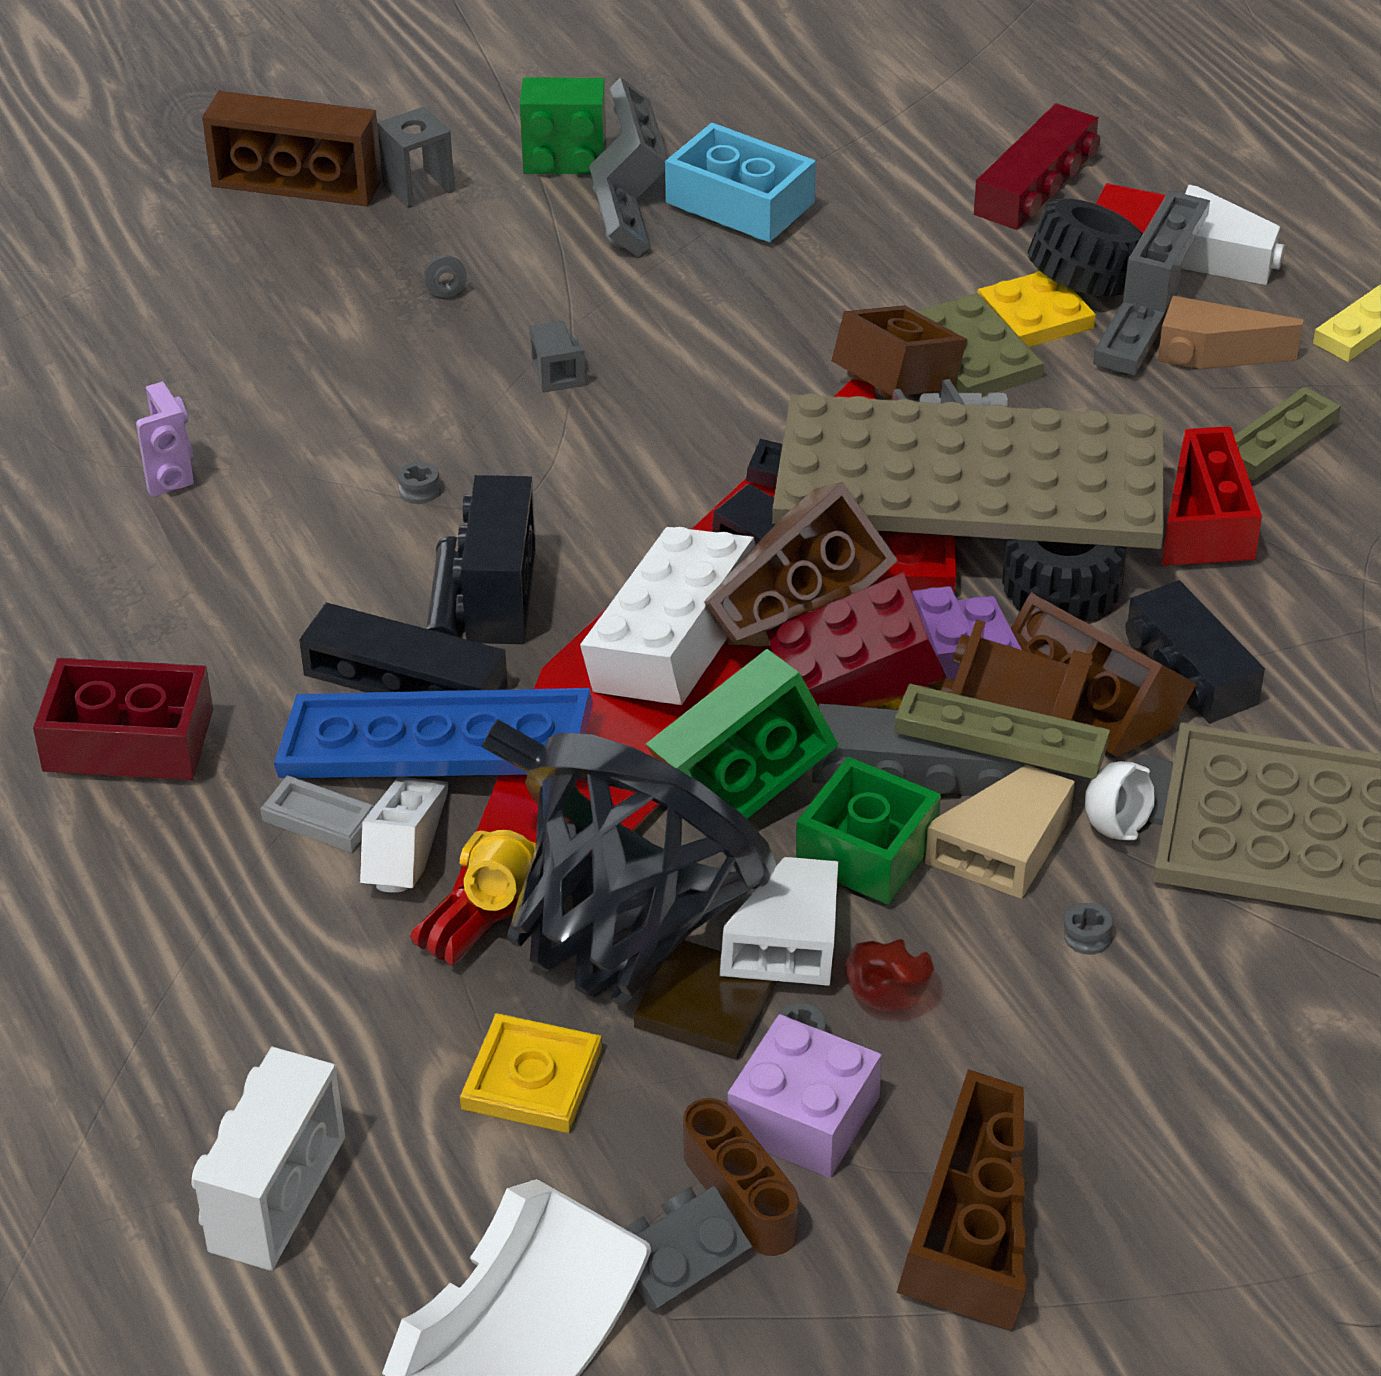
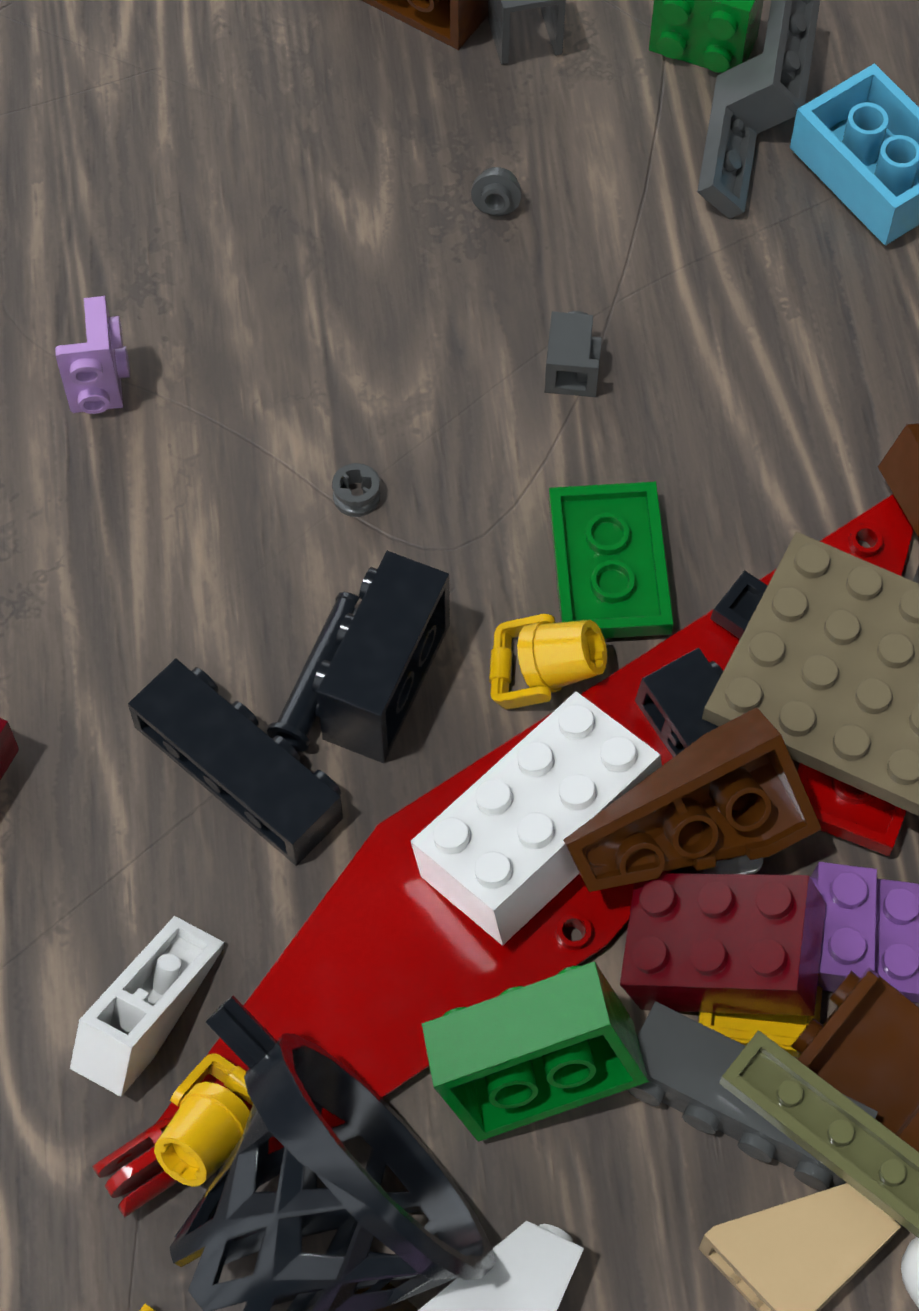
camera: 20 degrees right, 20 degrees up
light grey tile [260,775,374,853] -> none
blue plate [274,688,593,778] -> none
green brick [796,756,941,905] -> none
none -> yellow piece [489,614,607,709]
none -> green plate [548,481,673,638]

